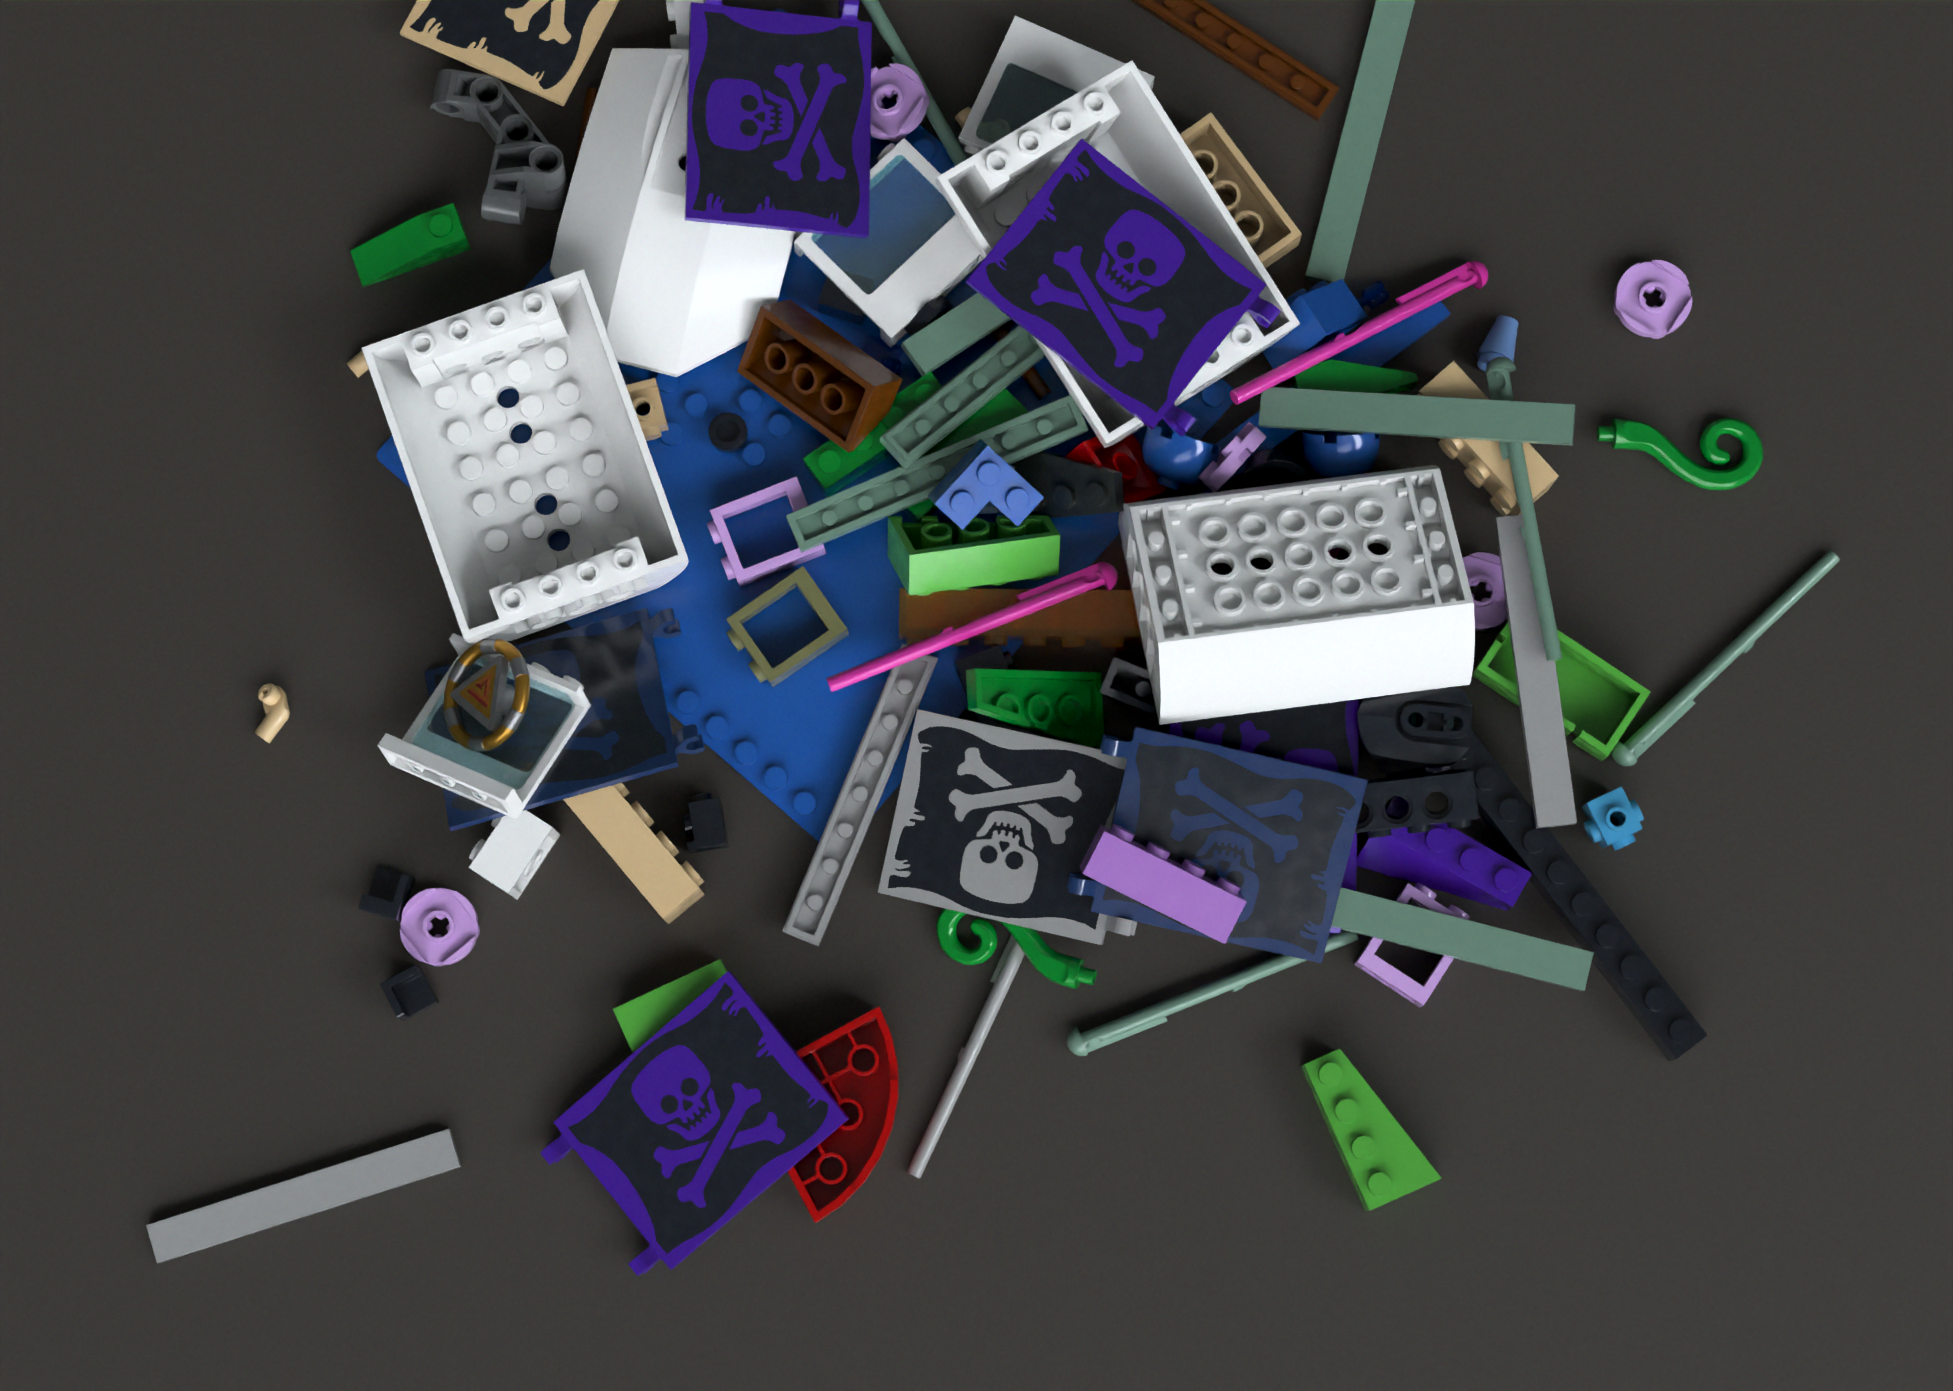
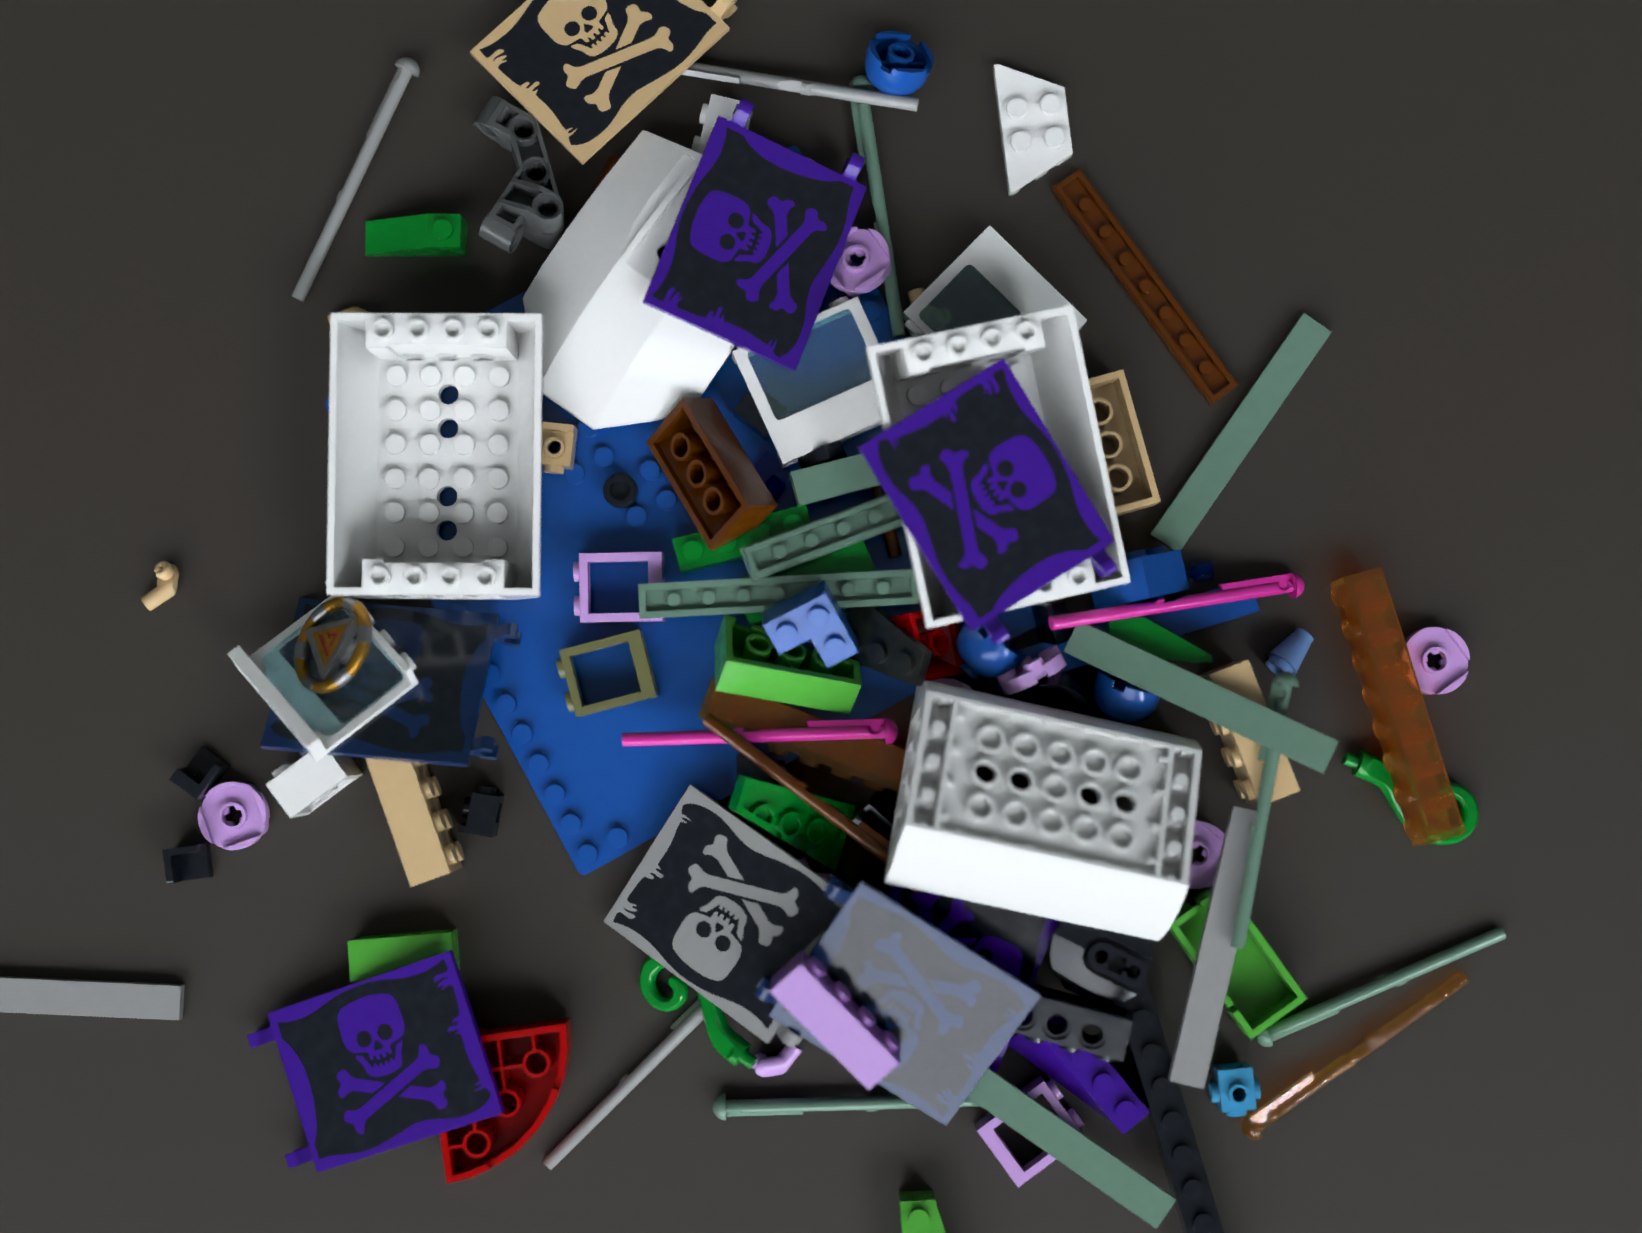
camera: 20 degrees right, 5 degrees up
light grey tile [782,644,938,947] -> none
none -> light grey bar [291,57,420,302]
none -> reddish brown bar [702,713,922,893]
none -> lavender arm [752,1044,803,1078]
none -> black panel [1031,598,1075,645]
none -> clear orange bar [1241,971,1469,1140]
none -> clear orange brick [1330,567,1466,846]

